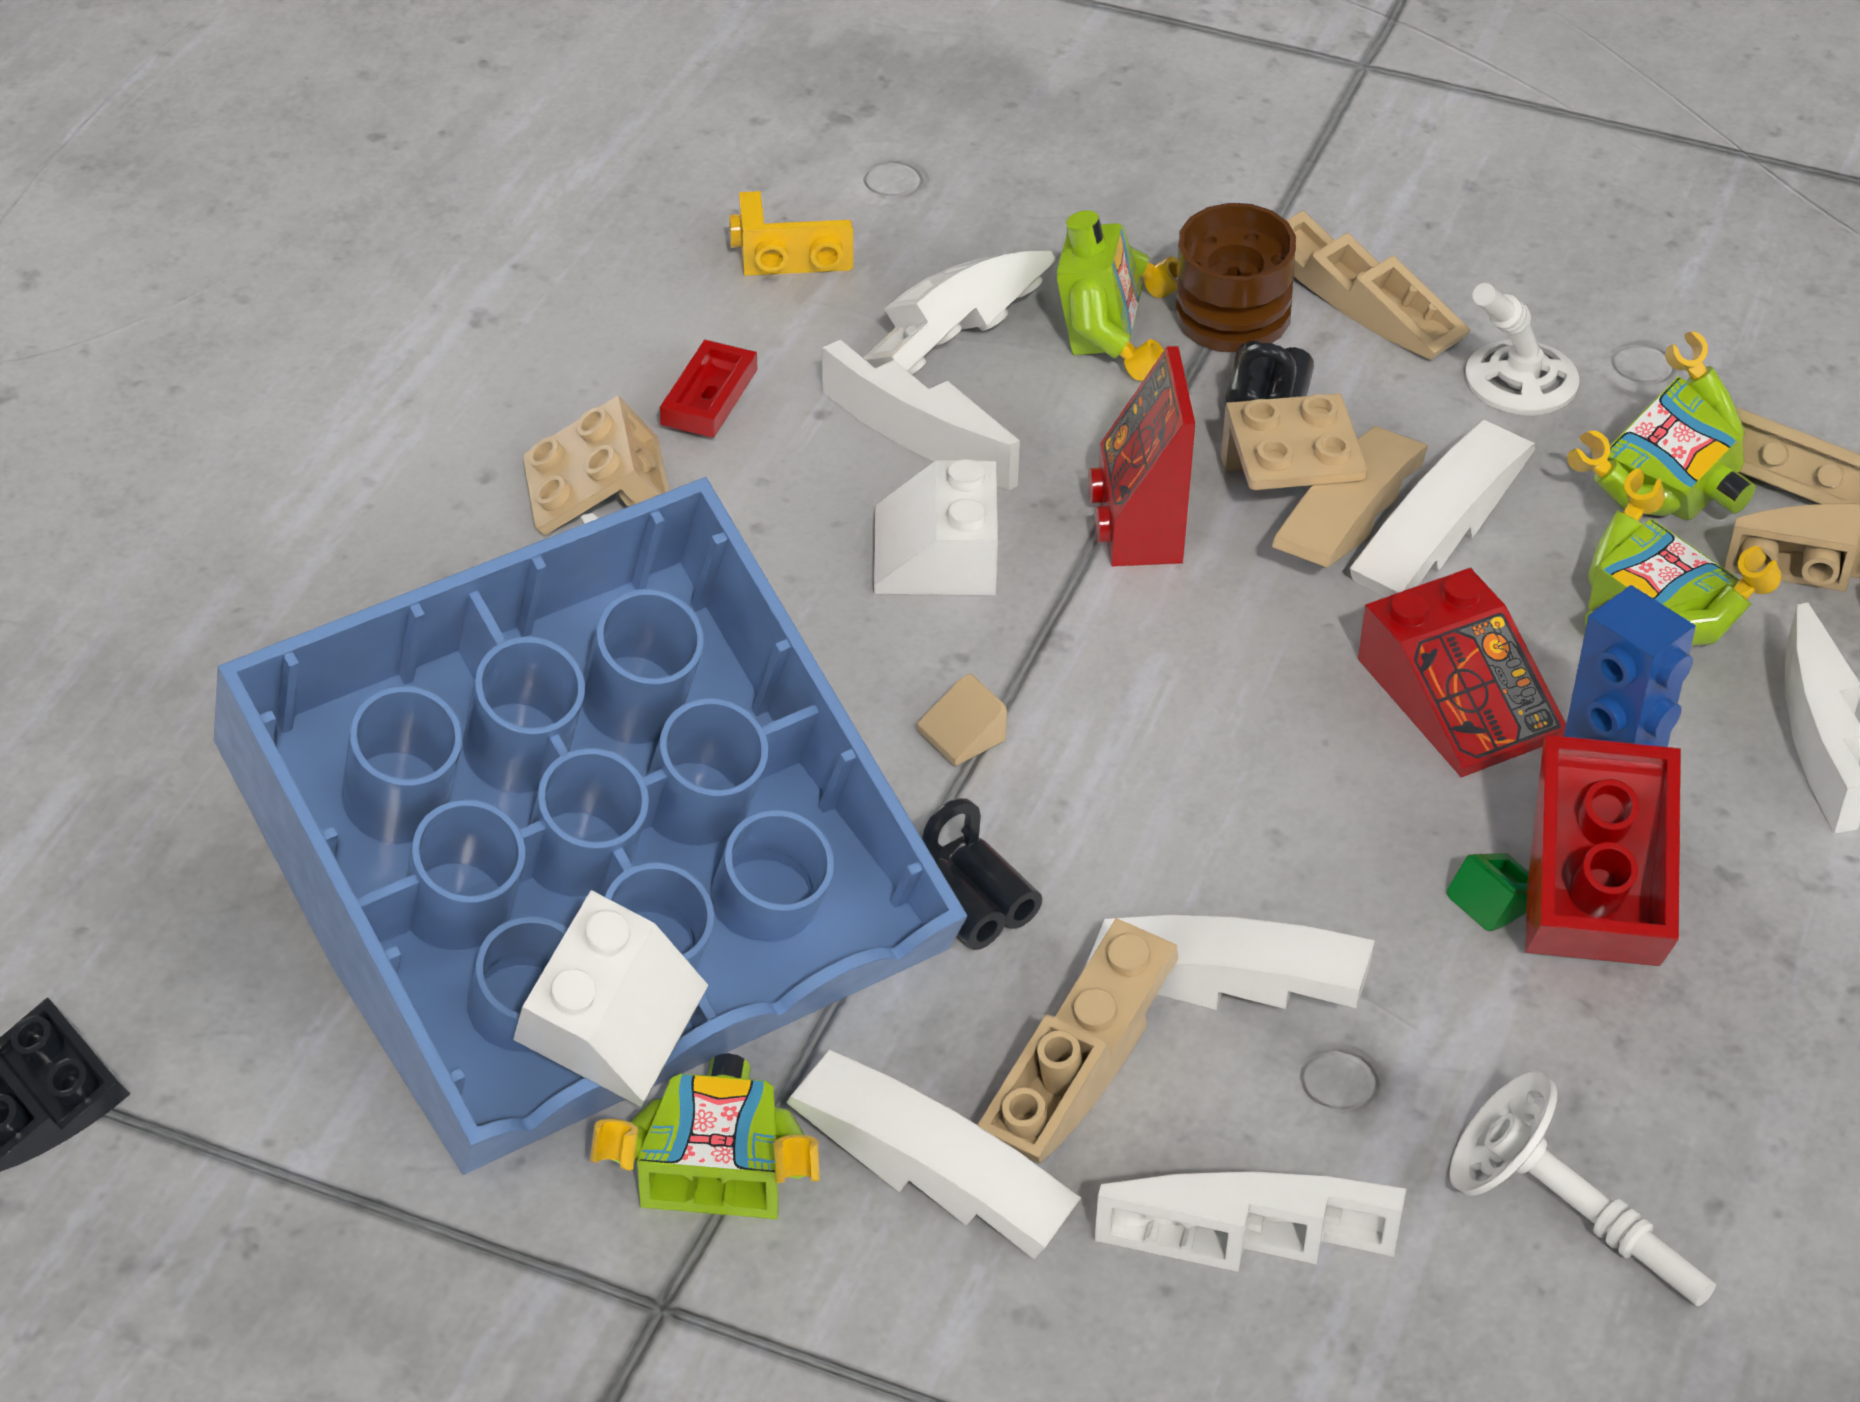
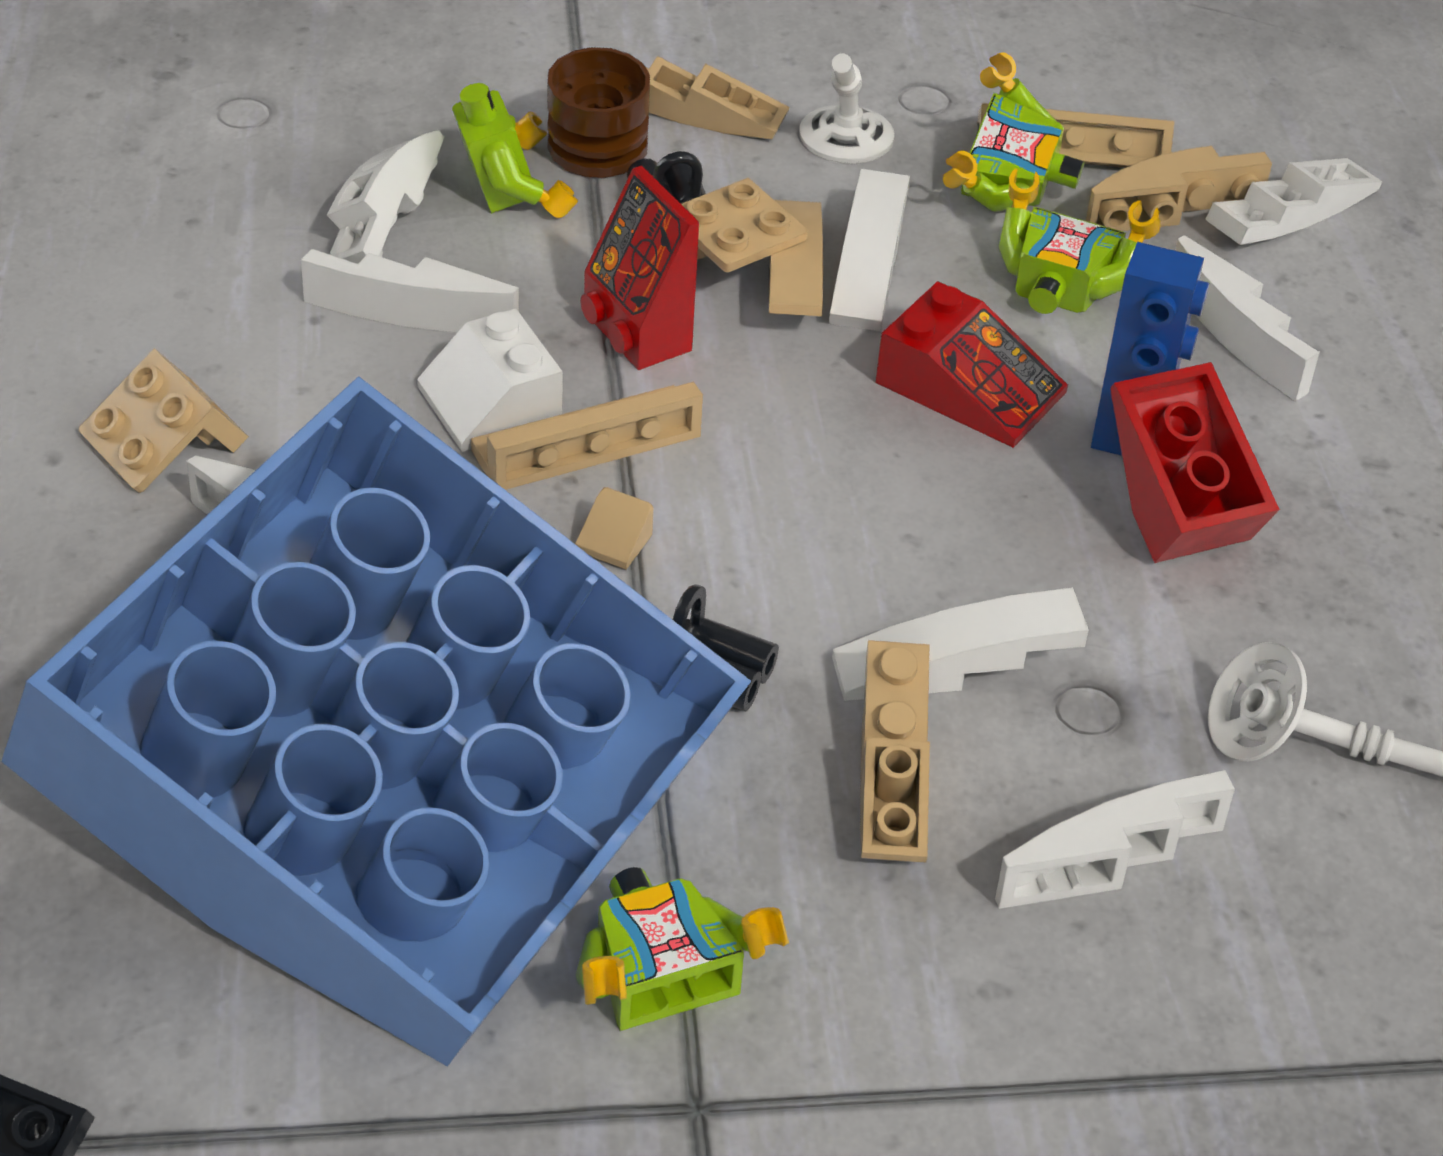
camera: 30 degrees left, 0 degrees up
white slope [513,890,708,1107] -> none
red piece [659,339,758,438] -> none
yellow bracket [729,191,853,276] -> none
white slope [786,1049,1081,1260] -> none
green slope [1447,853,1529,931] -> none
none -> tan fence [471,382,703,490]

